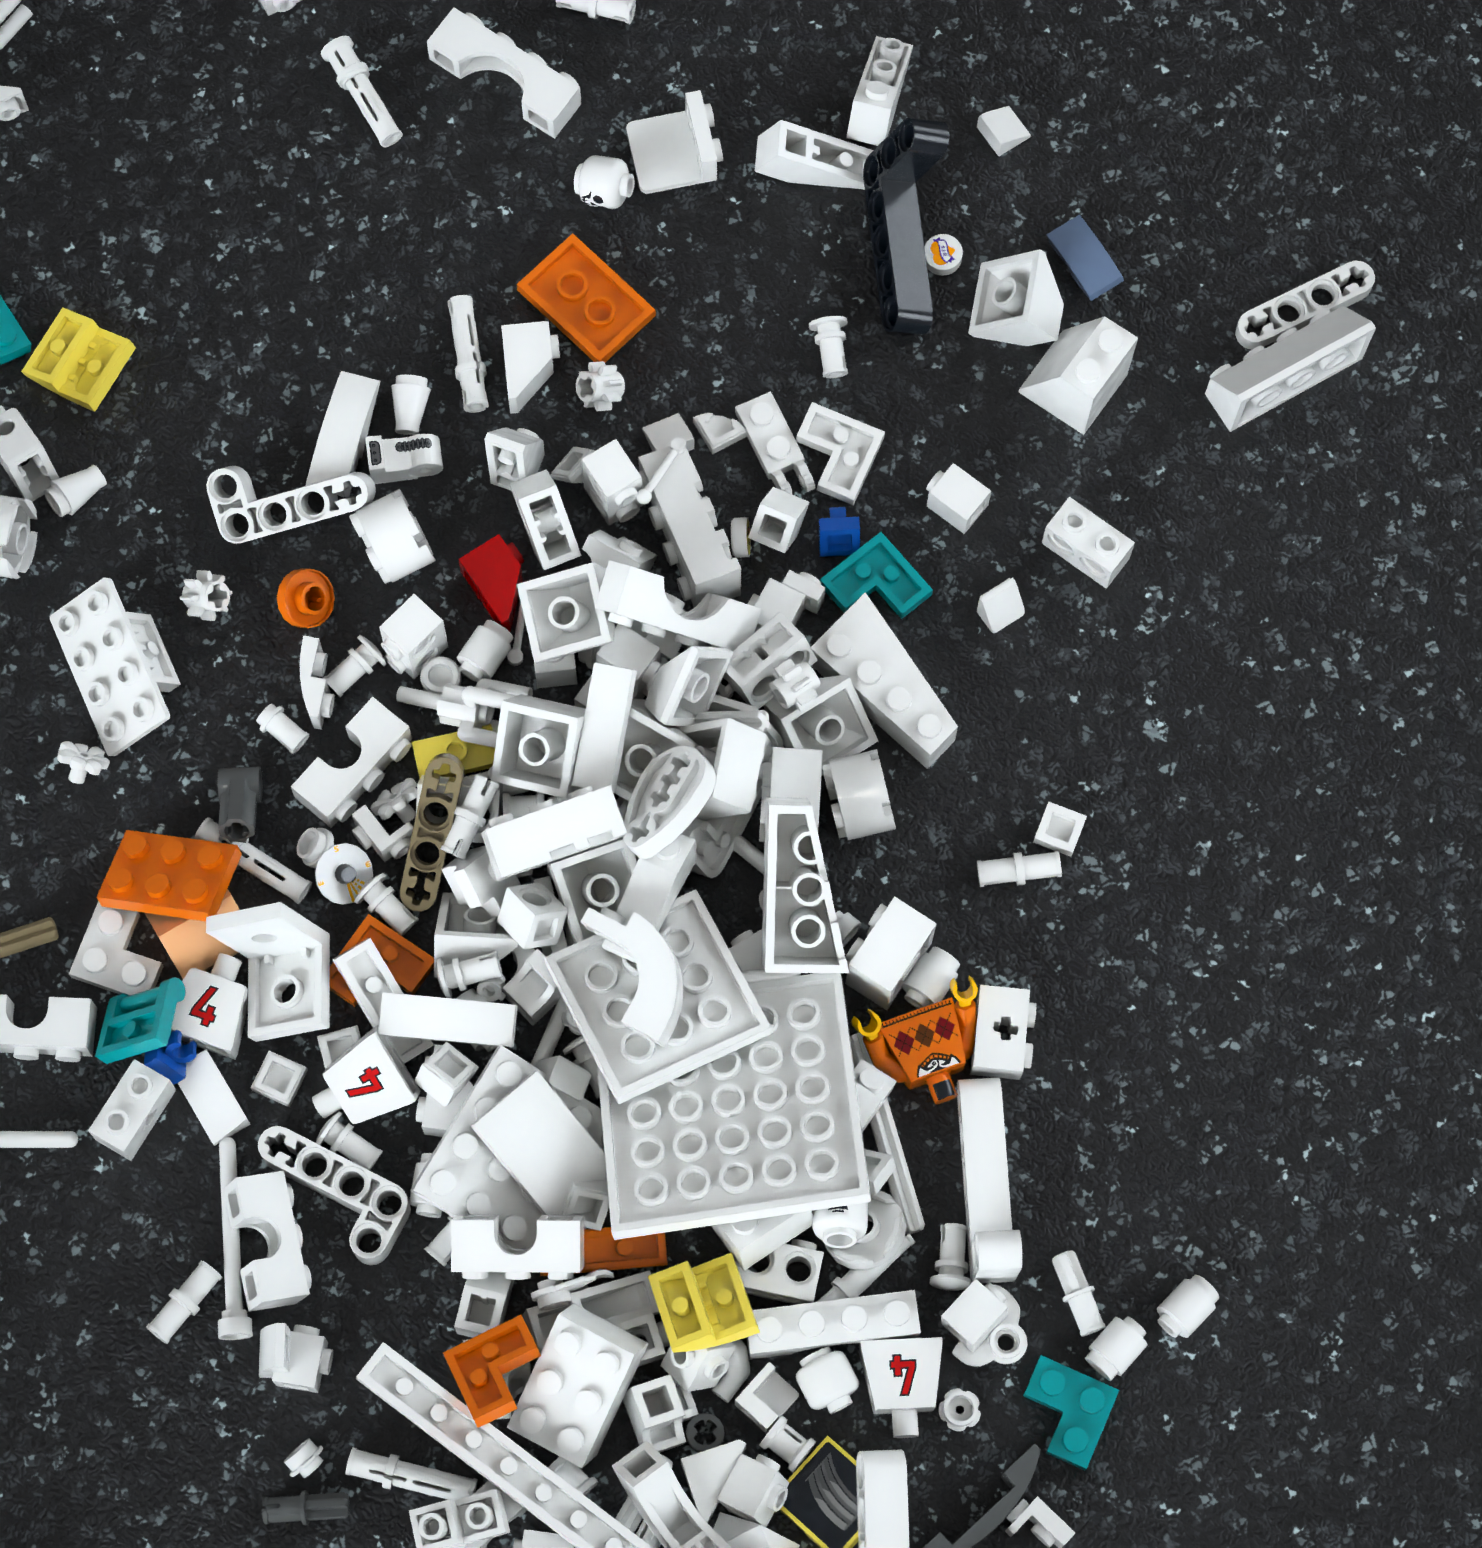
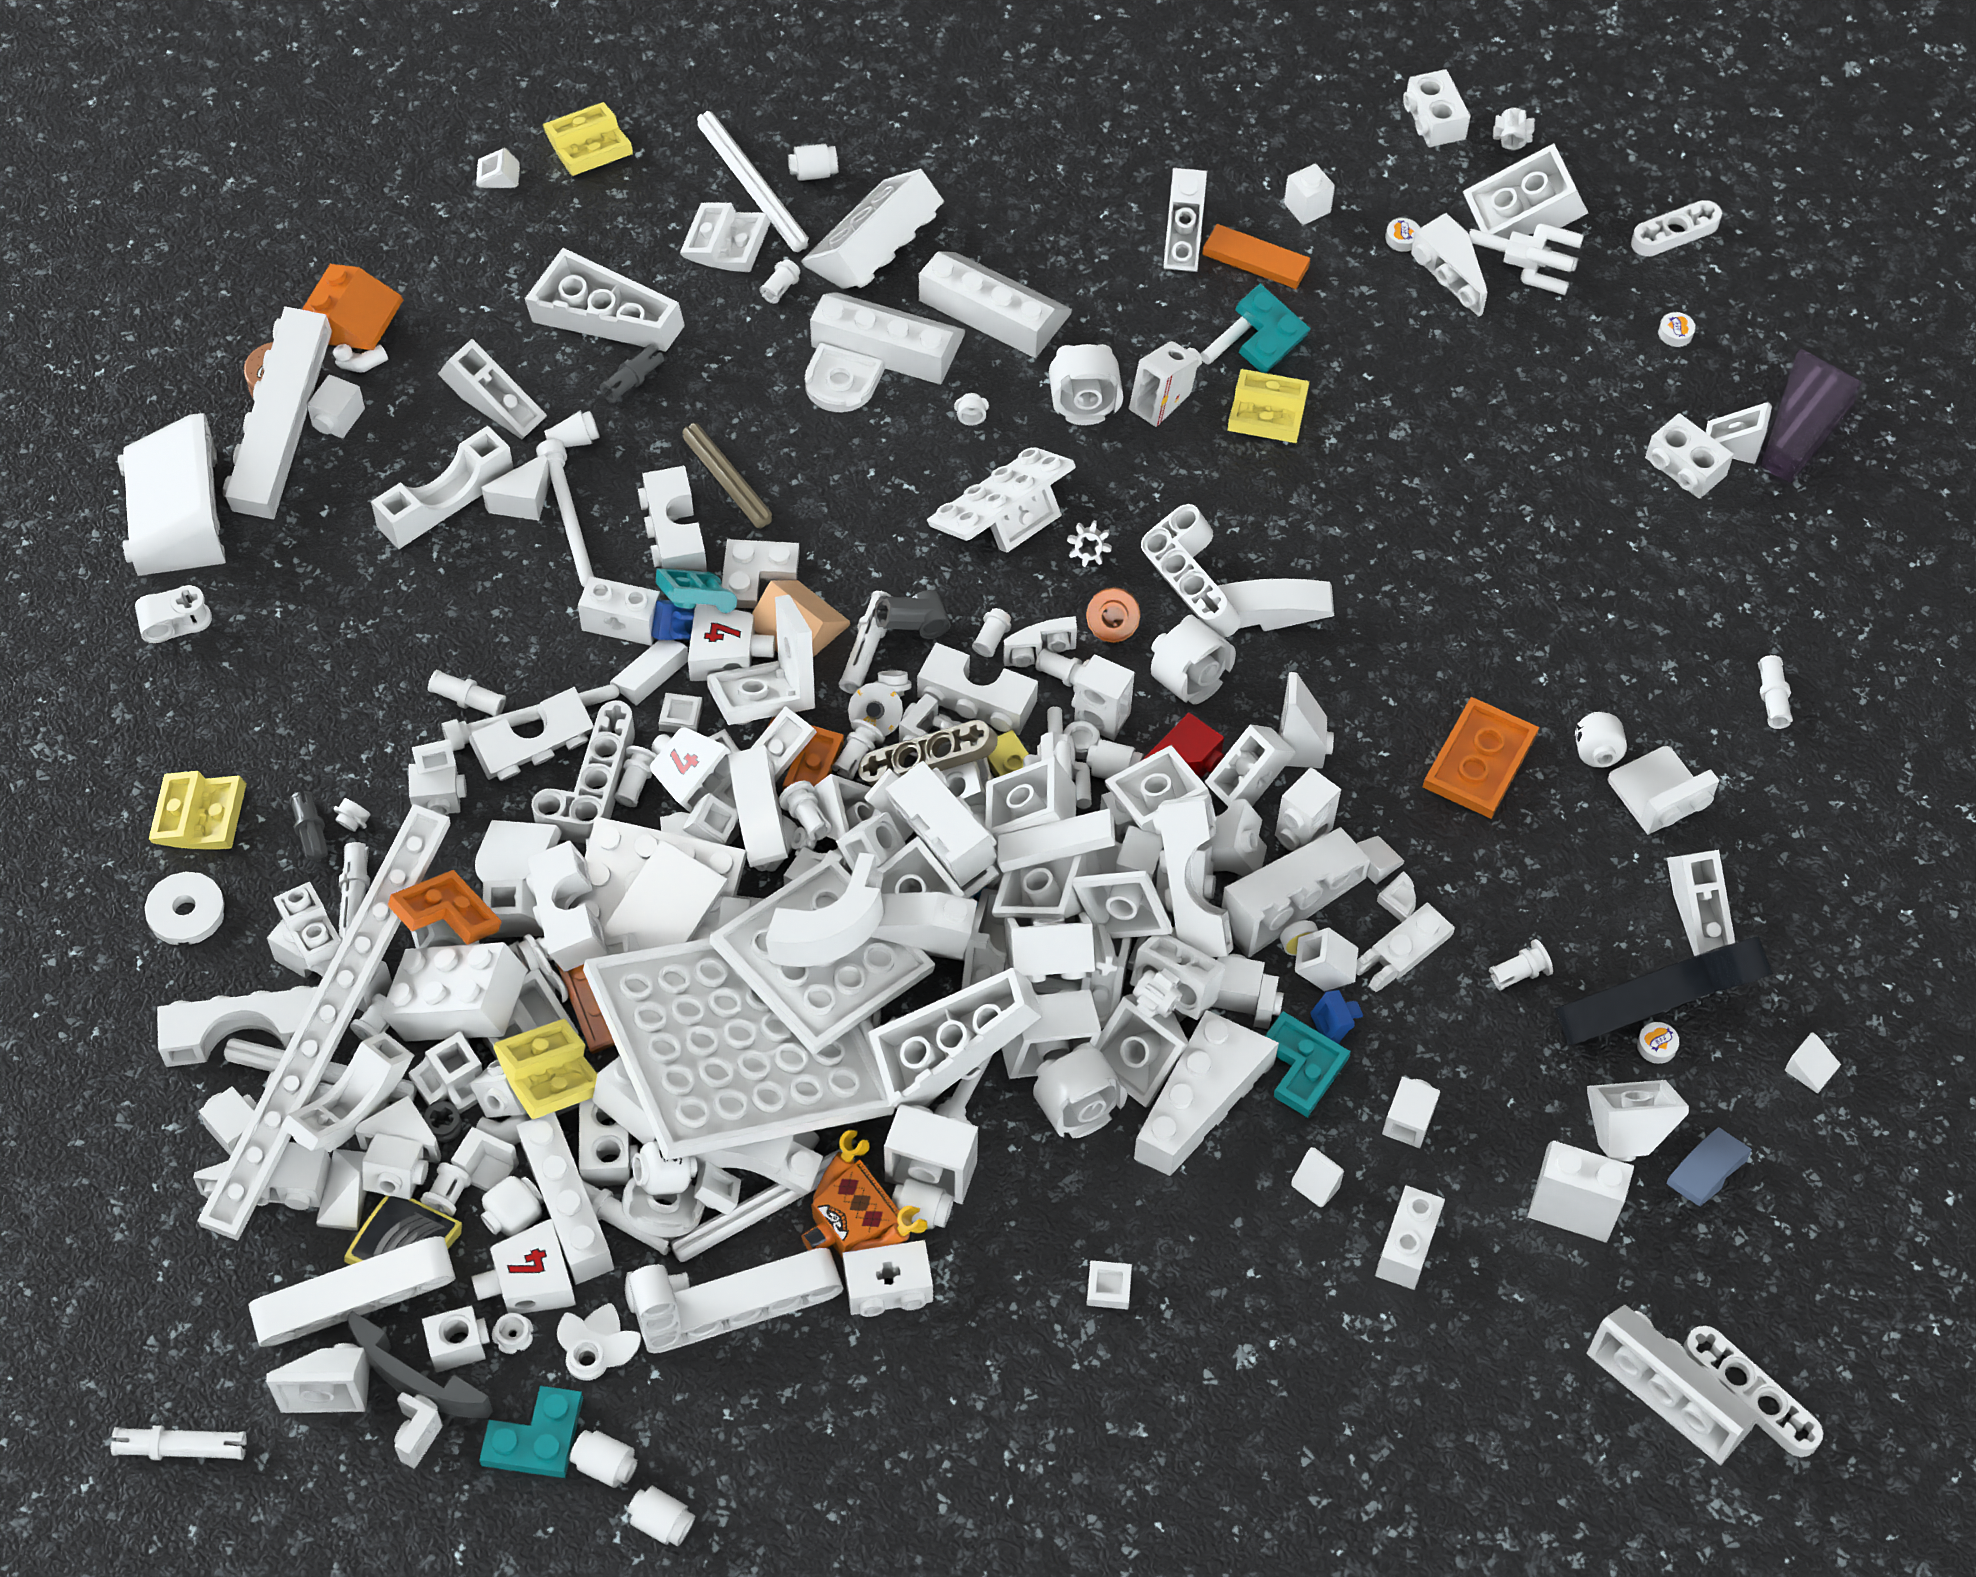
camera: 75 degrees right, 15 degrees down
white cone [44,465,107,517] -> none
white plant [57,741,110,784] -> none
orange plate [96,830,242,921] -> none
white pin [321,36,403,147] -> none
white leg [365,434,443,484] -> none
white cone [391,375,431,435] -> none
white arch [427,7,581,139] -> none
white pin [440,774,500,860] -> none
white pin [447,295,489,413] -> none
white slope [501,321,560,414] -> none
white gear [576,361,625,411] -> none
white piece [623,746,716,859] -> none
white hinge [636,437,687,504] -> none
white plate [796,402,885,506] -> none
white slope [846,36,913,146] -> none
white brick [941,1279,1008,1352] -> none
white pin [977,851,1062,887] -> none
white axle [1052,1250,1106,1337] -> none
none -> white brick [422,1305,490,1373]
none -> white tile [475,820,562,882]

